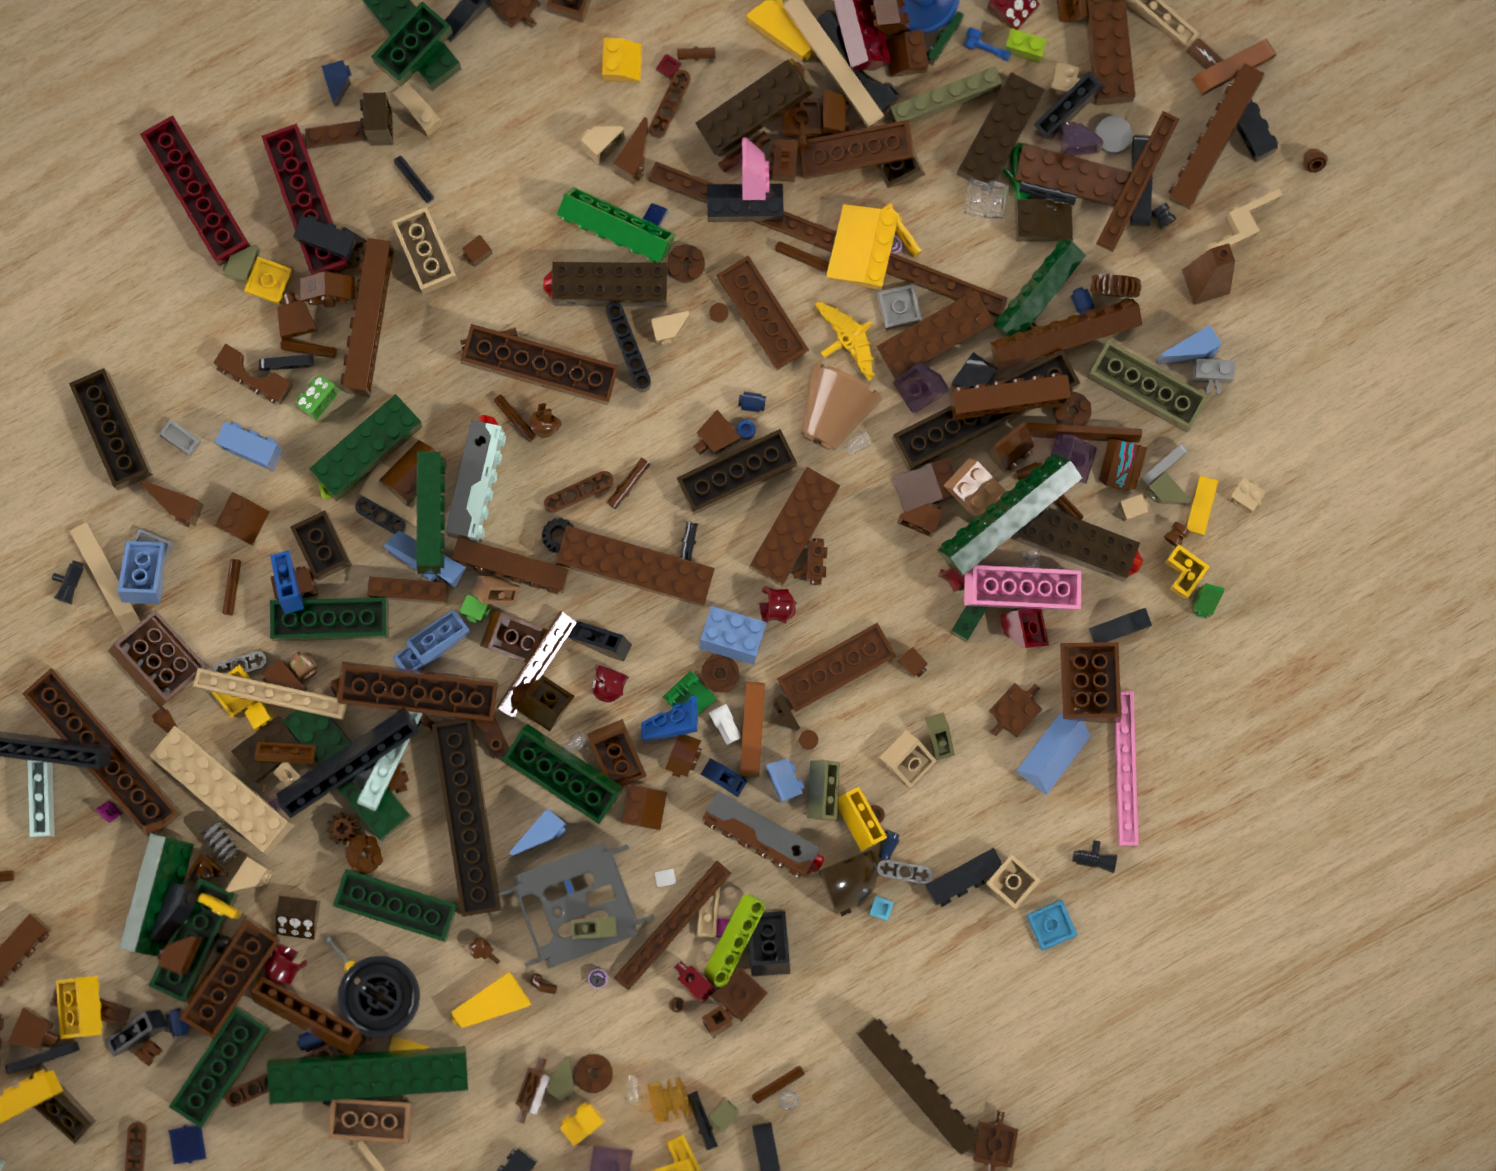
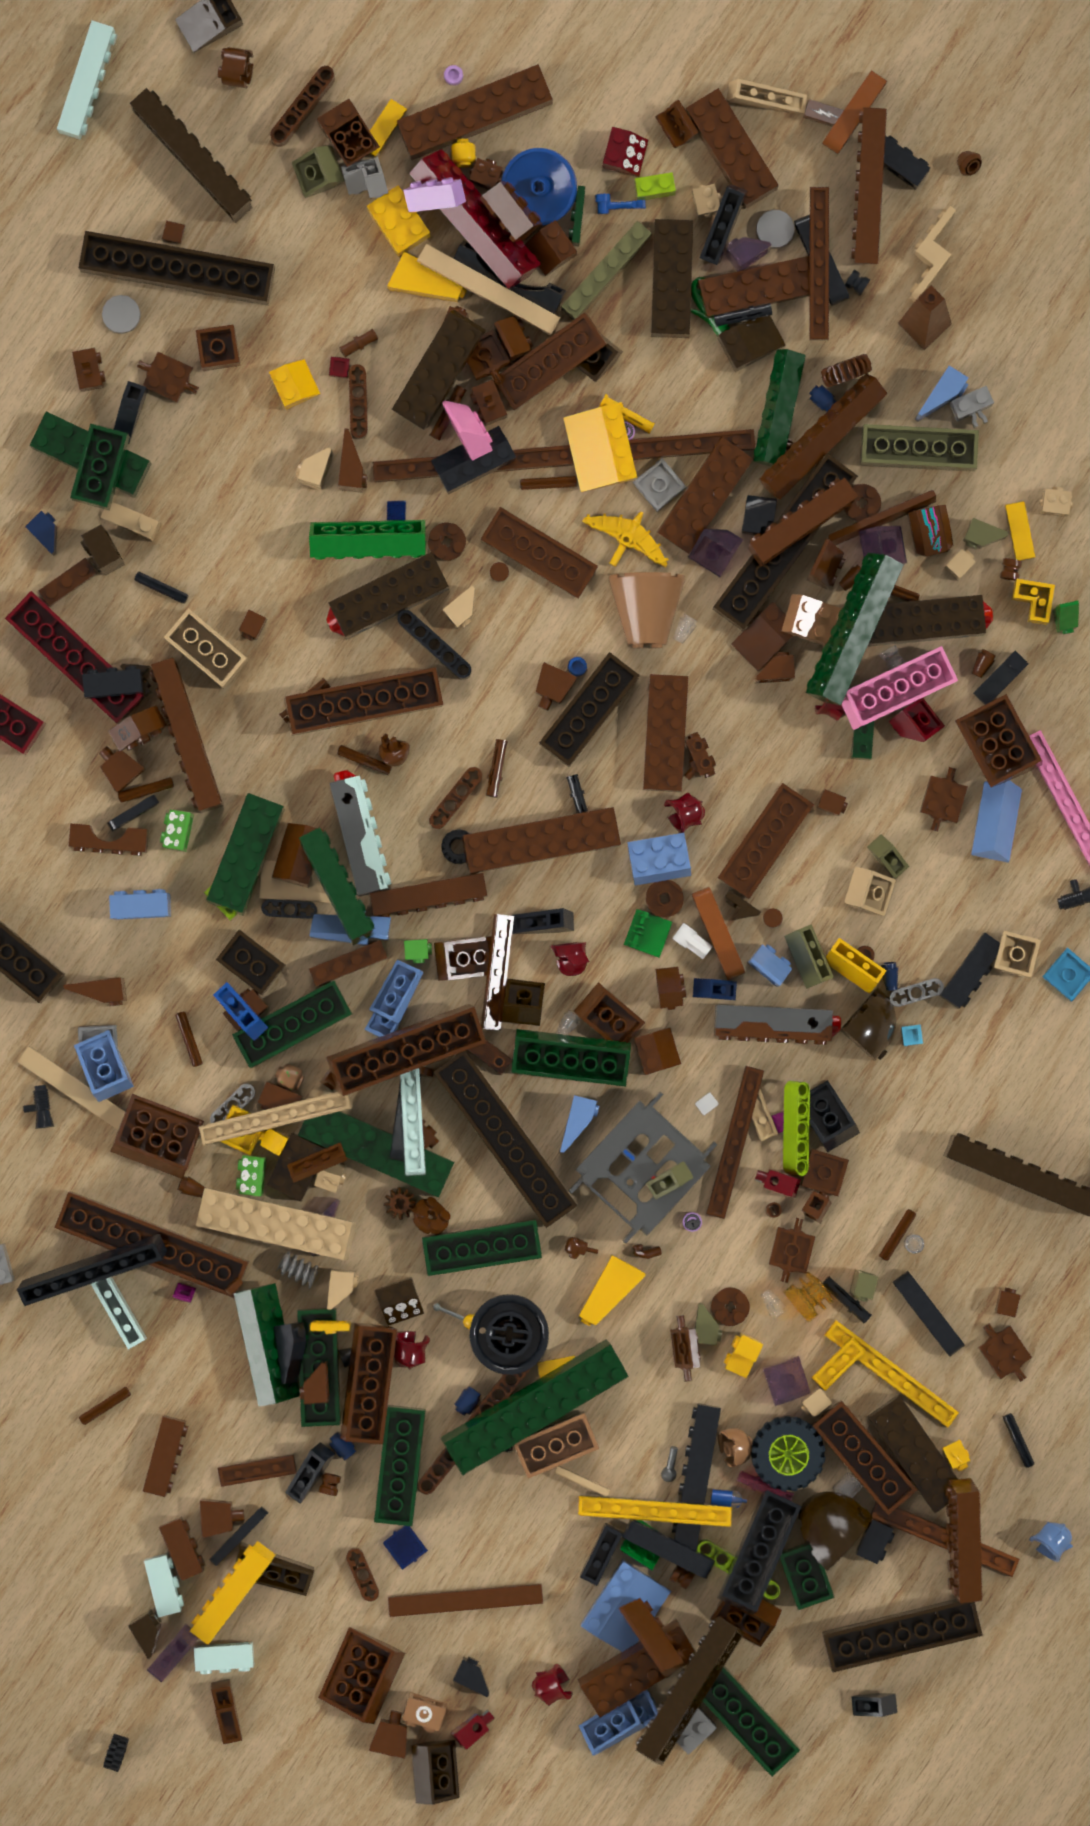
camera: 25 degrees left, 5 degrees up
yellow slope [56,976,103,1039] -> none
light grey tile [159,419,201,456] -> none
reddish brown slope [186,854,228,880] -> none
reddish brown slope [215,492,270,546] -> none
olive slope [223,244,261,284] -> none
yellow plate [244,256,294,305] -> none
reddish brown brick [251,976,362,1056] -> none
black brick [276,707,419,819] -> none
medium nougat slope [472,576,520,604] -> none
blue wing [641,695,698,743] -> none
dark blue brick [738,391,766,413] -> none
clear slope [964,178,1009,219] -> none
light grey beam [1141,443,1189,486] -> none
none -> bright green slope [236,1155,267,1197]
none -> reddish brown plate [769,1218,816,1283]
none -> reddish brown cone [972,648,996,678]

